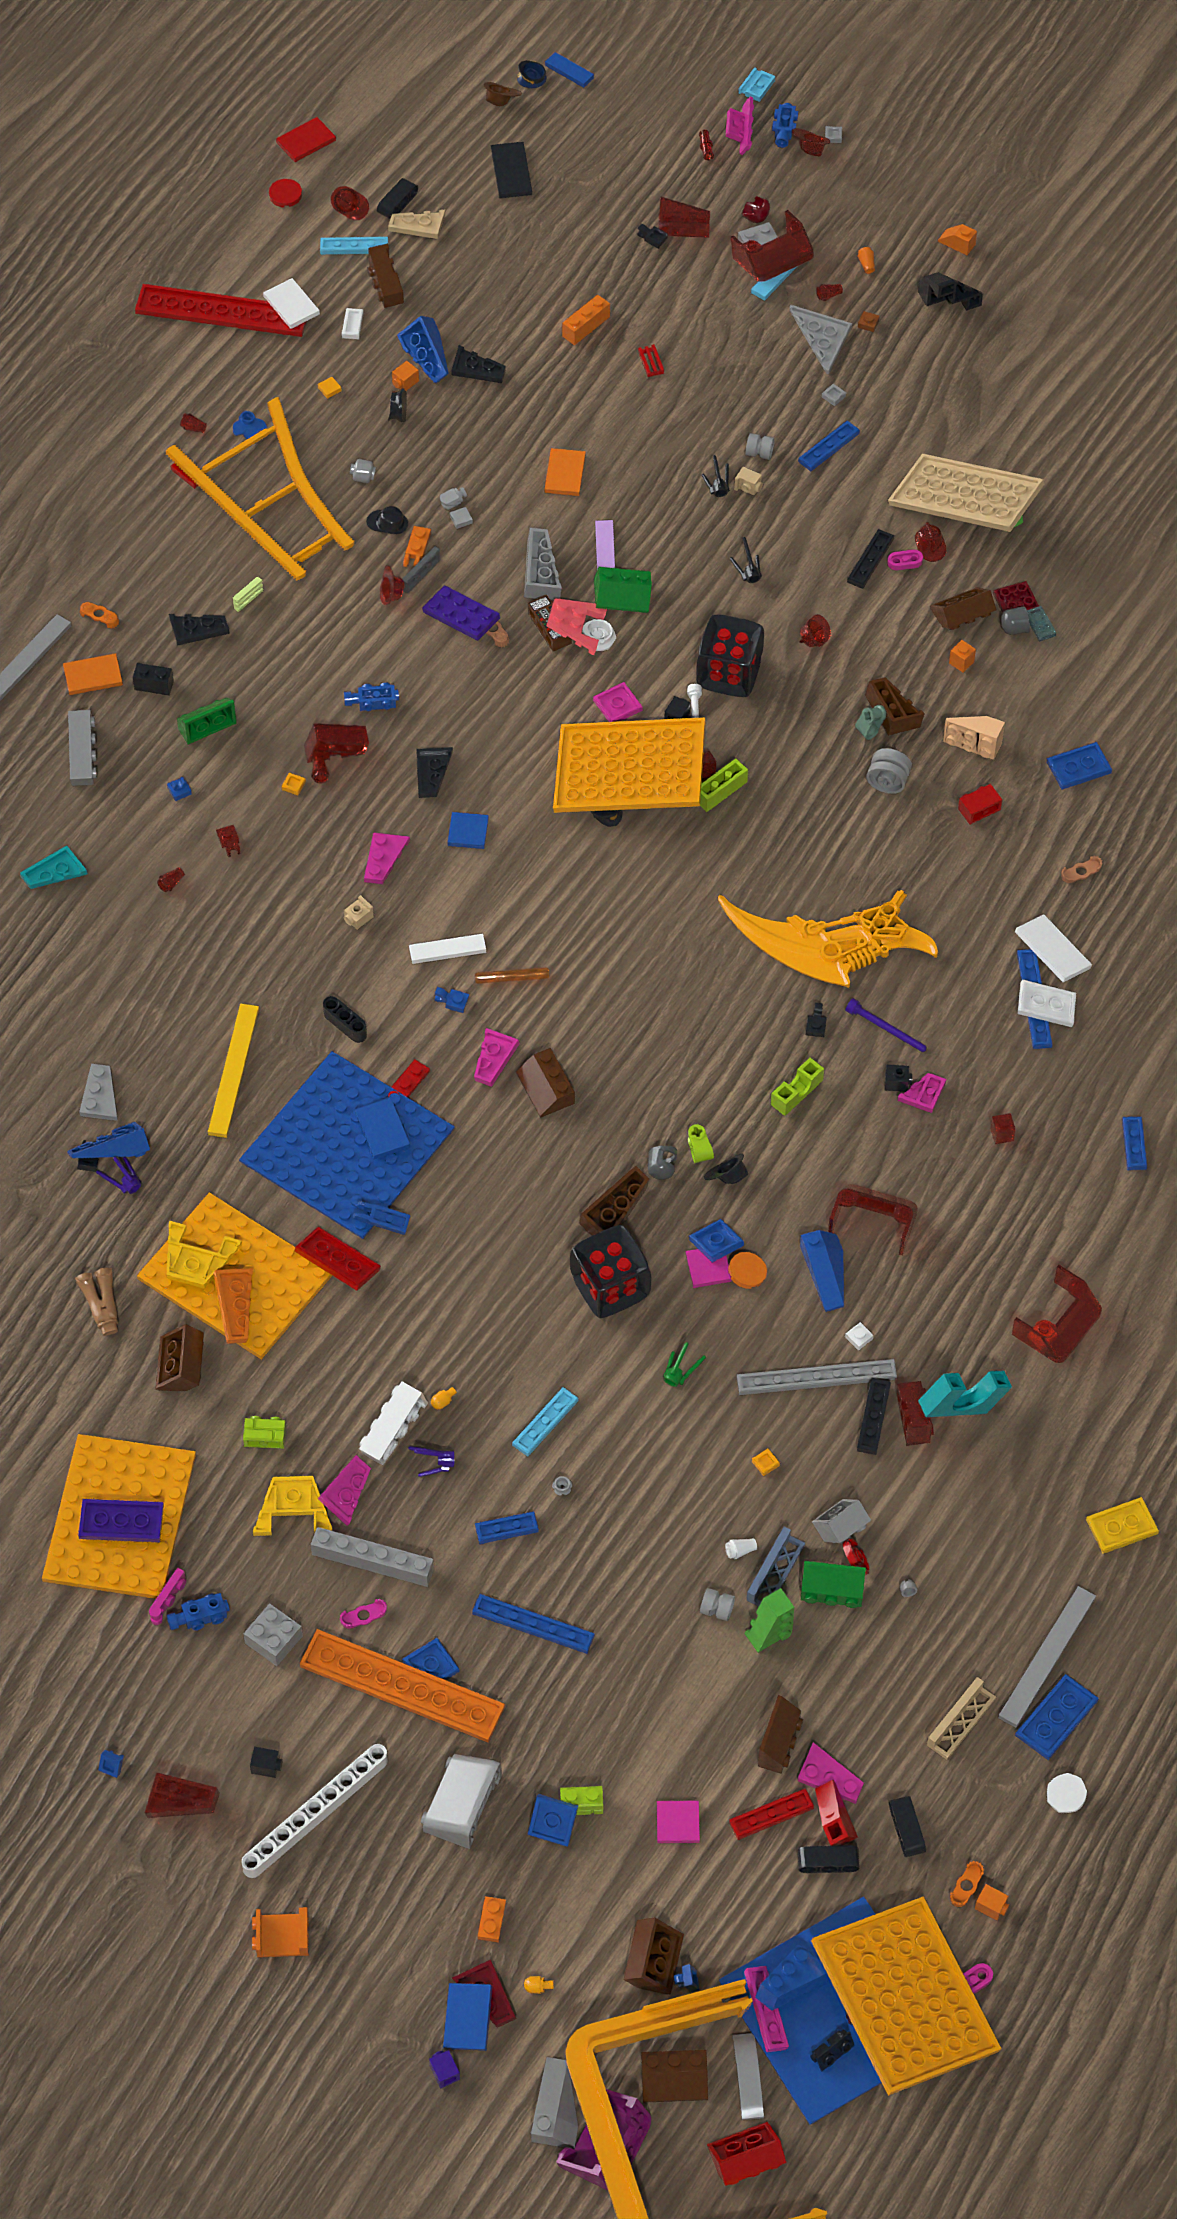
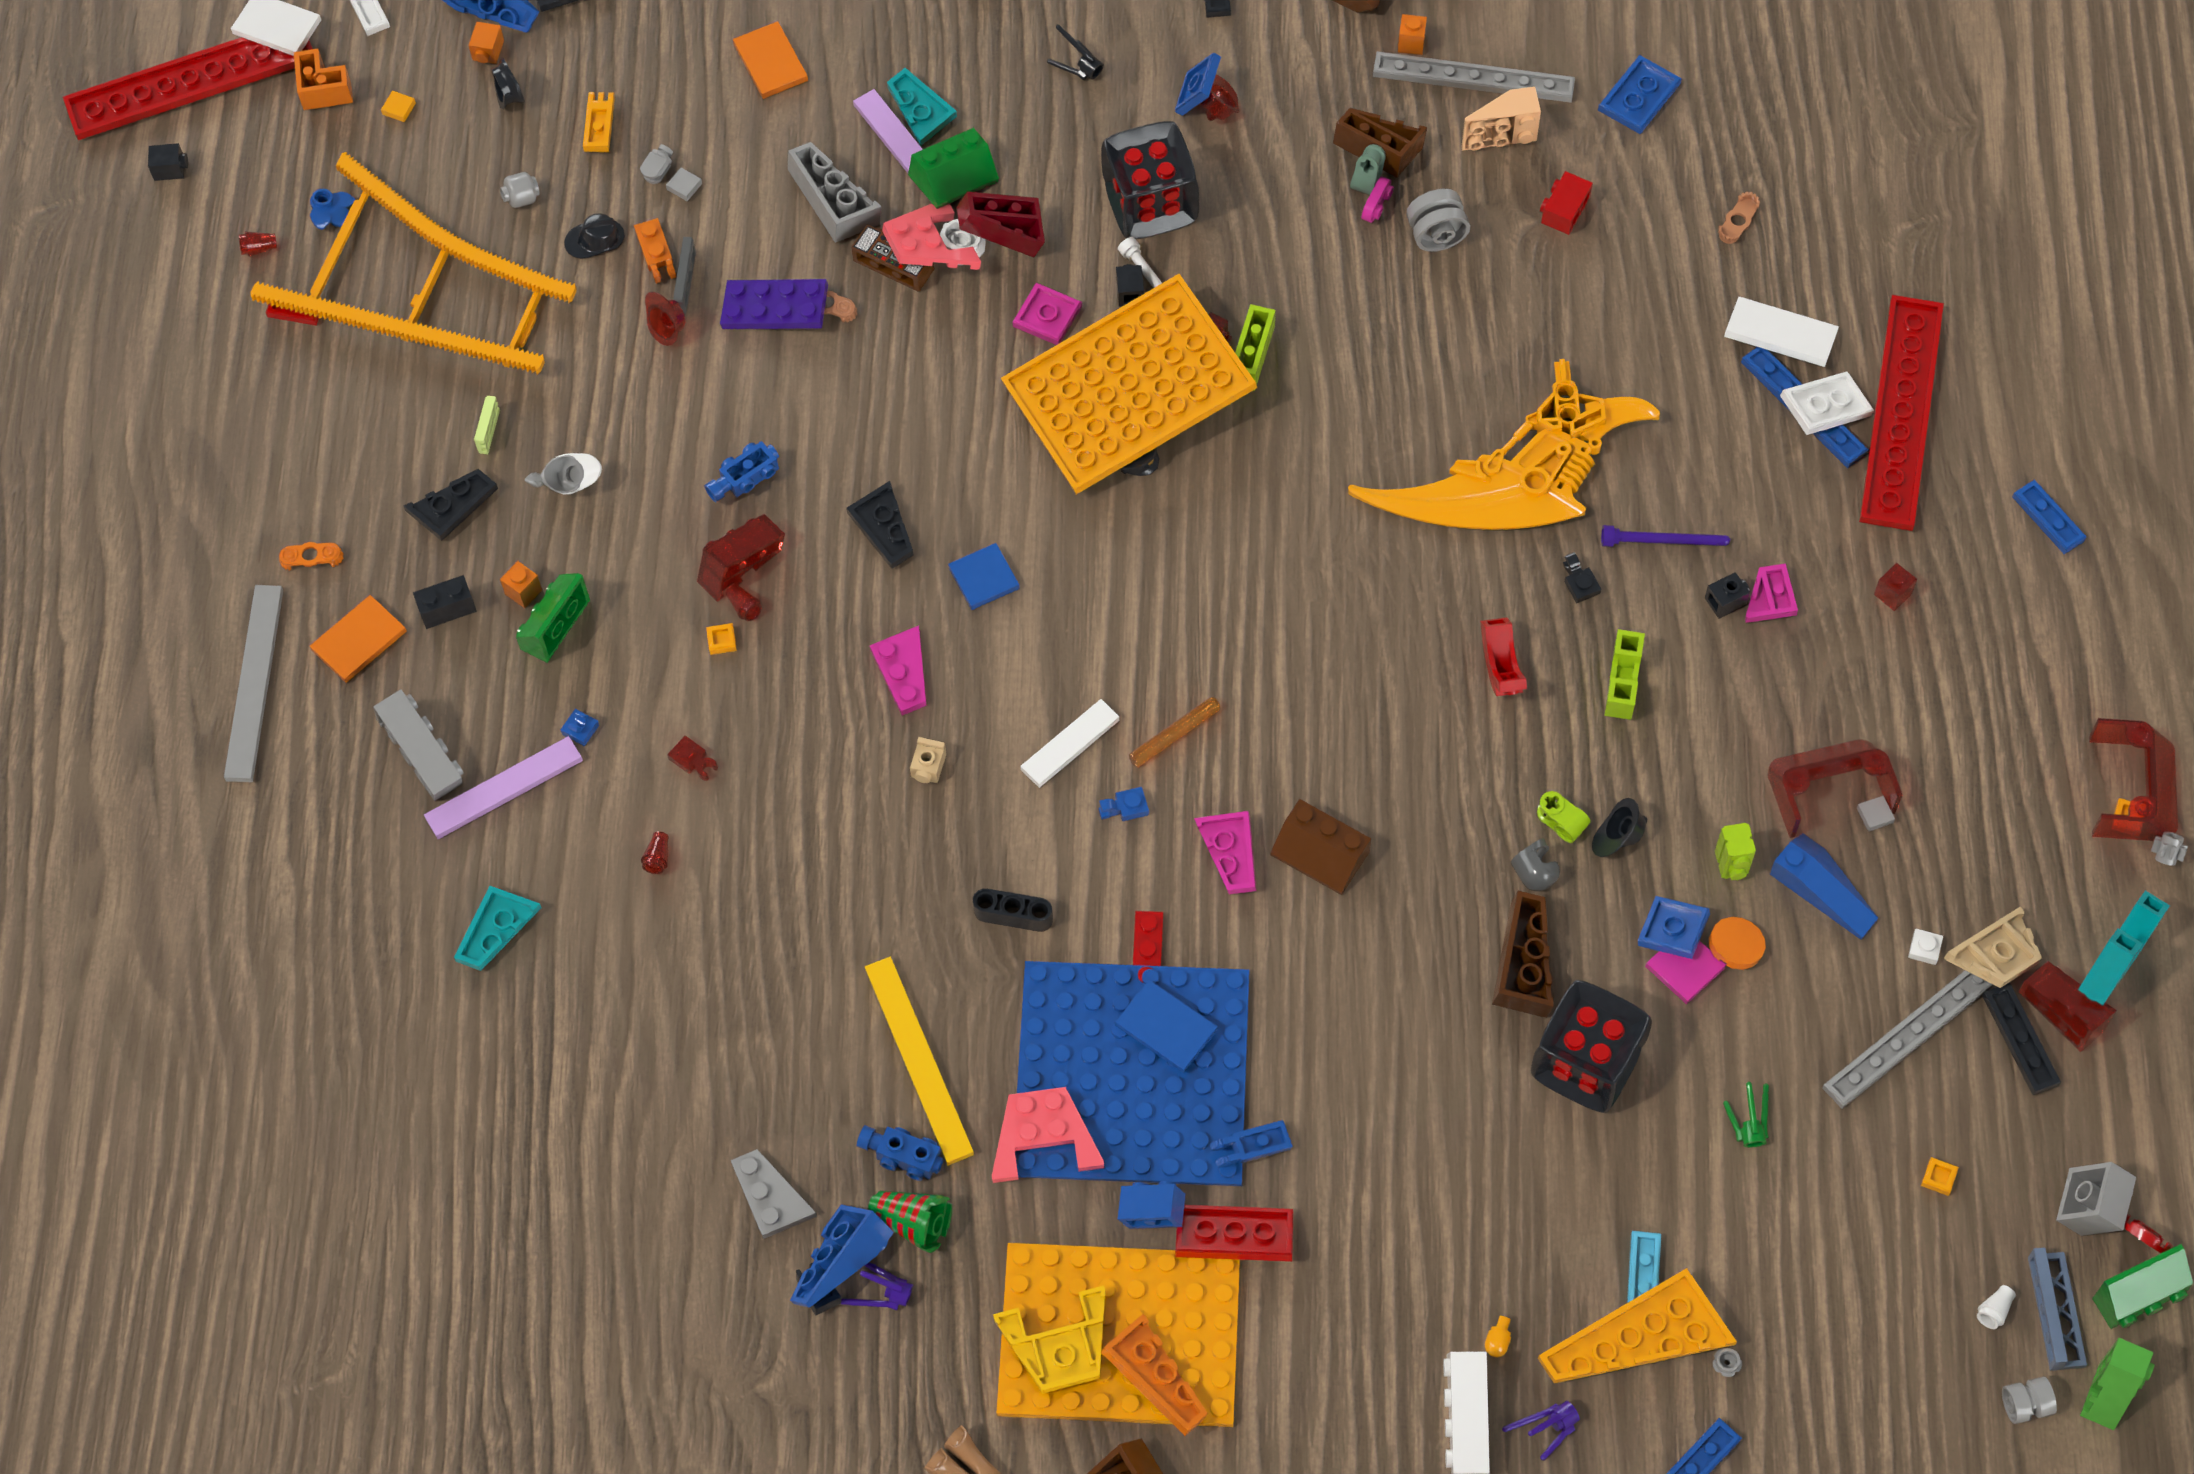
camera: 30 degrees left, 5 degrees up
none -> black brick [148,143,188,181]
none -> orange brick [294,49,353,110]
none -> lavender tile [424,736,583,839]
none -> orange brick [500,561,542,608]
none -> light grey hair [525,453,602,494]
none -> light orange hinge [583,92,615,152]
none -> blue brick [856,1125,944,1181]
none -> green cone [868,1191,952,1253]
none -> teal wing [887,68,957,146]
none -> dark red wedge [956,191,1045,258]
none -> coral wing [992,1087,1104,1183]
none -> blue brick [1118,1181,1186,1229]
none -> blue tile [1175,53,1221,116]
none -> dark pink plate [1361,176,1394,223]
none -> light grey tile [1373,51,1575,103]
none -> red arch [1480,617,1527,696]
none -> light orange wing [1538,1268,1737,1383]
none -> lime brick [1715,823,1756,880]
none -> light grey tile [1857,796,1895,832]
none -> red plate [1859,295,1944,531]
none -> tan wing [1944,907,2042,988]
none -> light grey gear [2151,832,2188,866]

